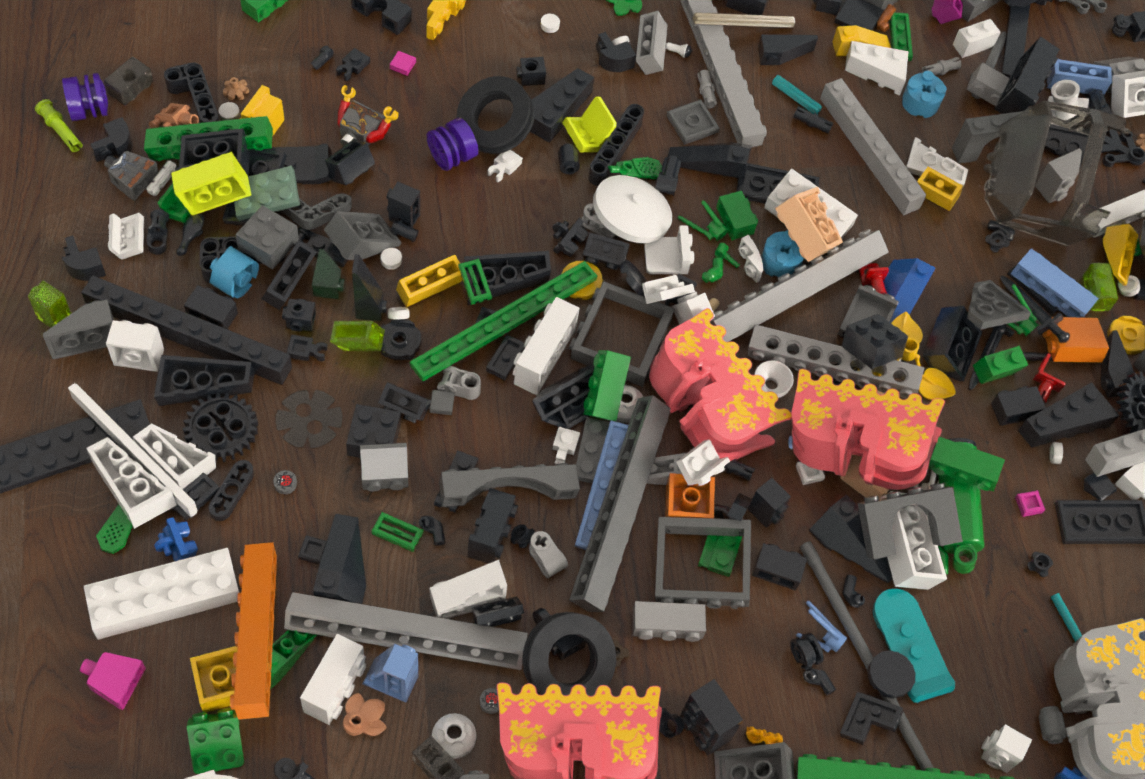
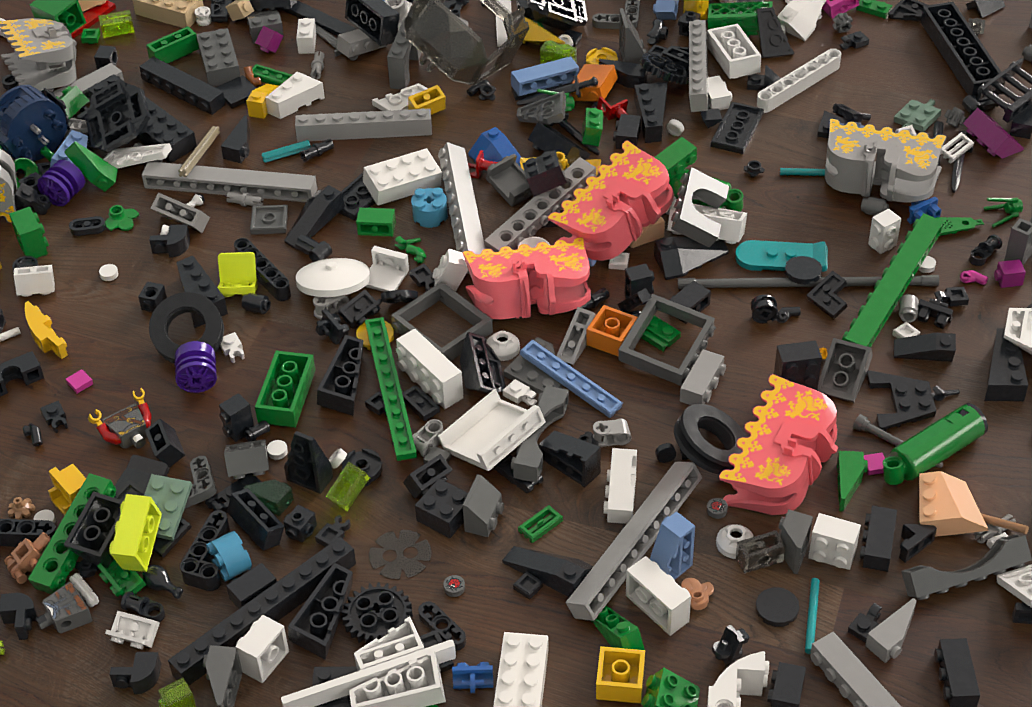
camera: 55 degrees left, 15 degrees down
orange brick [230,542,277,720] -> none
dark grey brick [236,205,299,269] -> none
yellow brick [396,255,462,307] -> none
black arm [419,515,446,546] -> none
green tile [458,259,492,305] -> none
black bracket [471,596,524,627] -> none
dark grey brick [569,395,671,612] -> none
brick [584,350,631,421] -> none
green piece [608,157,662,179] -> none
white bracket [642,275,695,304] -> none
white bracket [676,439,730,486] -> none
green plant [678,200,729,241] -> none
white slope [738,235,763,283] -> none
light nougat wedge [775,187,843,262] -> none
medium blue plant [796,601,847,653] -> none
black arm [842,575,865,608] -> none
dark azure brick [902,71,947,118] -> none
dark pink tile [1015,490,1045,517] -> none
none -> green brick [255,351,316,428]
none -> white panel [438,389,546,471]

